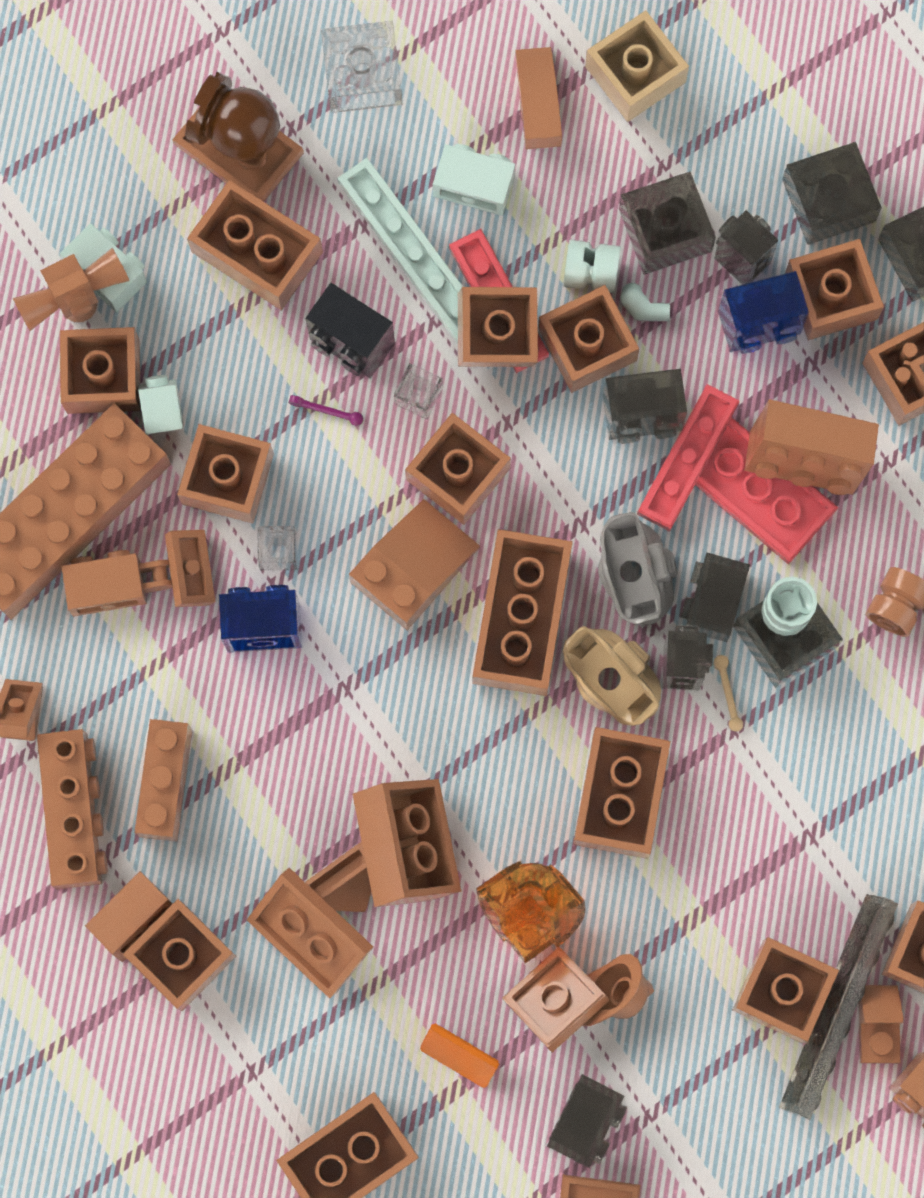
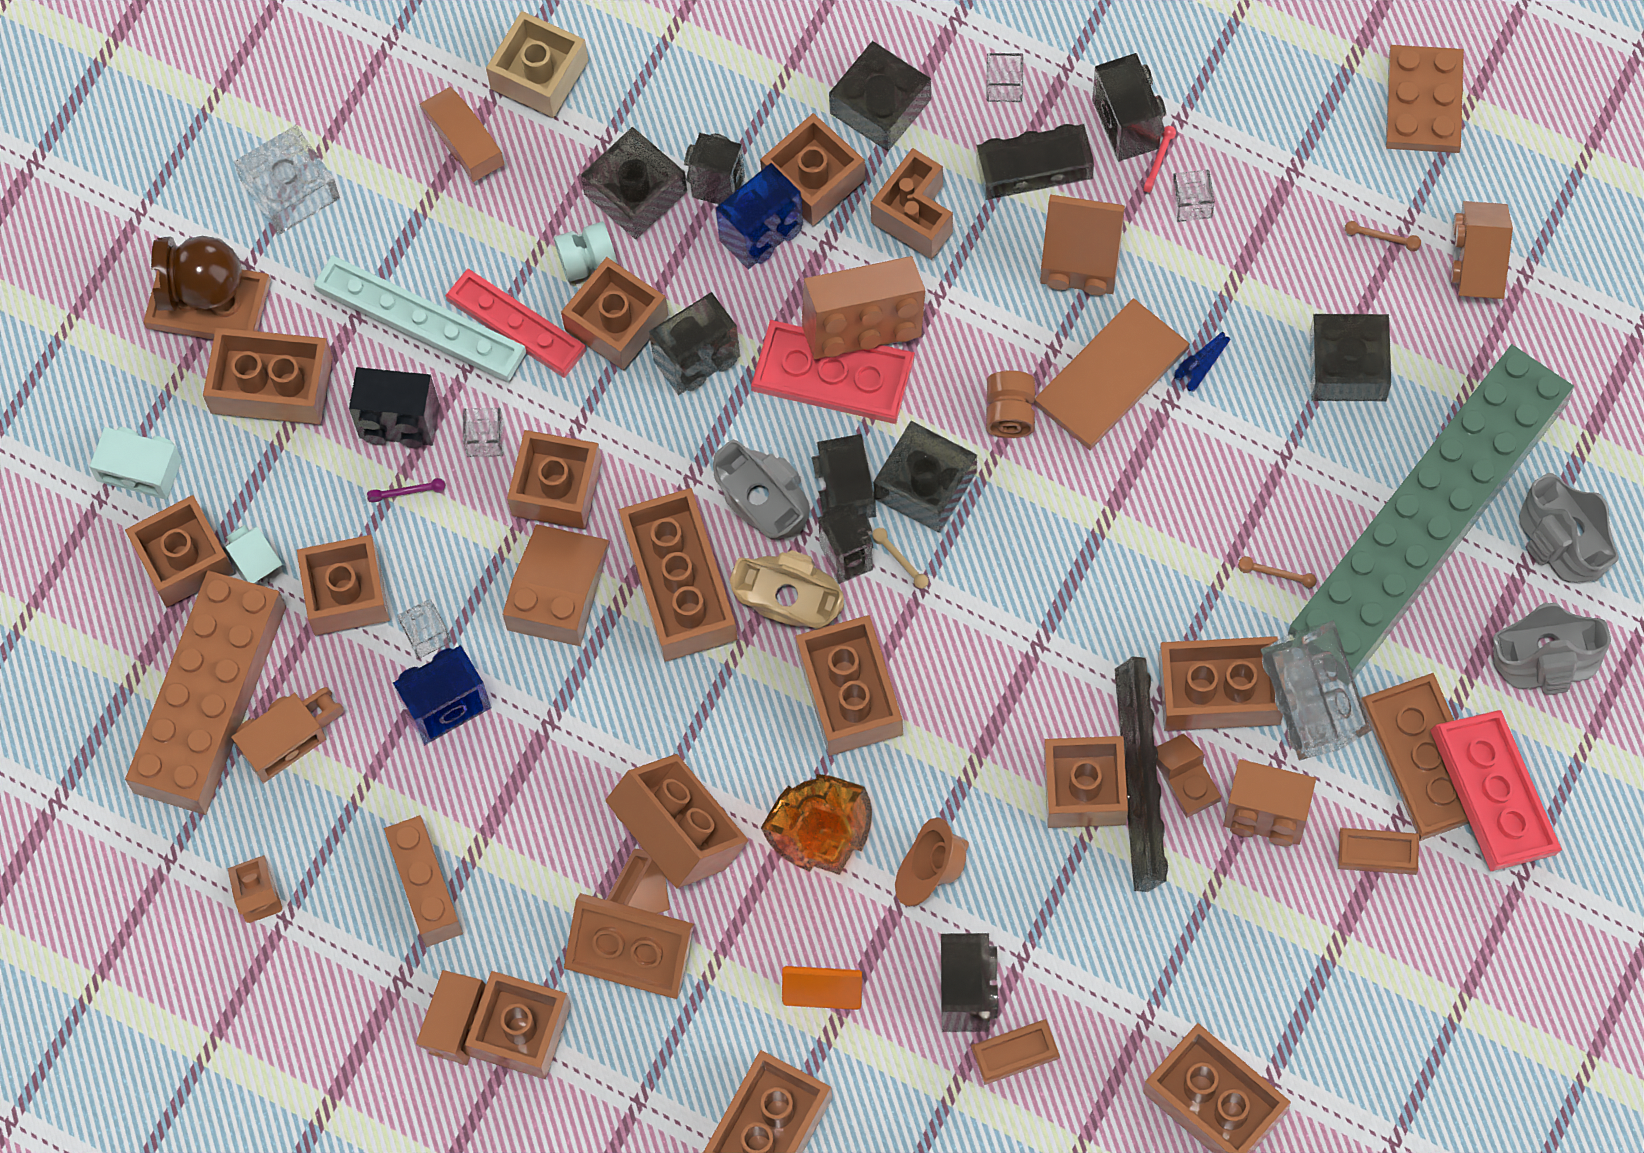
camera: 25 degrees left, 10 degrees down
nougat brick [13,247,130,331] -> none
nougat brick [37,729,108,890] -> none
nougat plate [165,530,216,607] -> none
light aqua brick [433,144,516,216] -> none
nougat brick [458,287,538,367] -> none
tile [502,947,610,1053] -> none
light aqua arm [620,283,670,321] -> none
coral tile [637,384,740,532] -> none
light aqua wheel [761,577,817,636] -> none
clear smoke brick [782,142,882,245] -> none

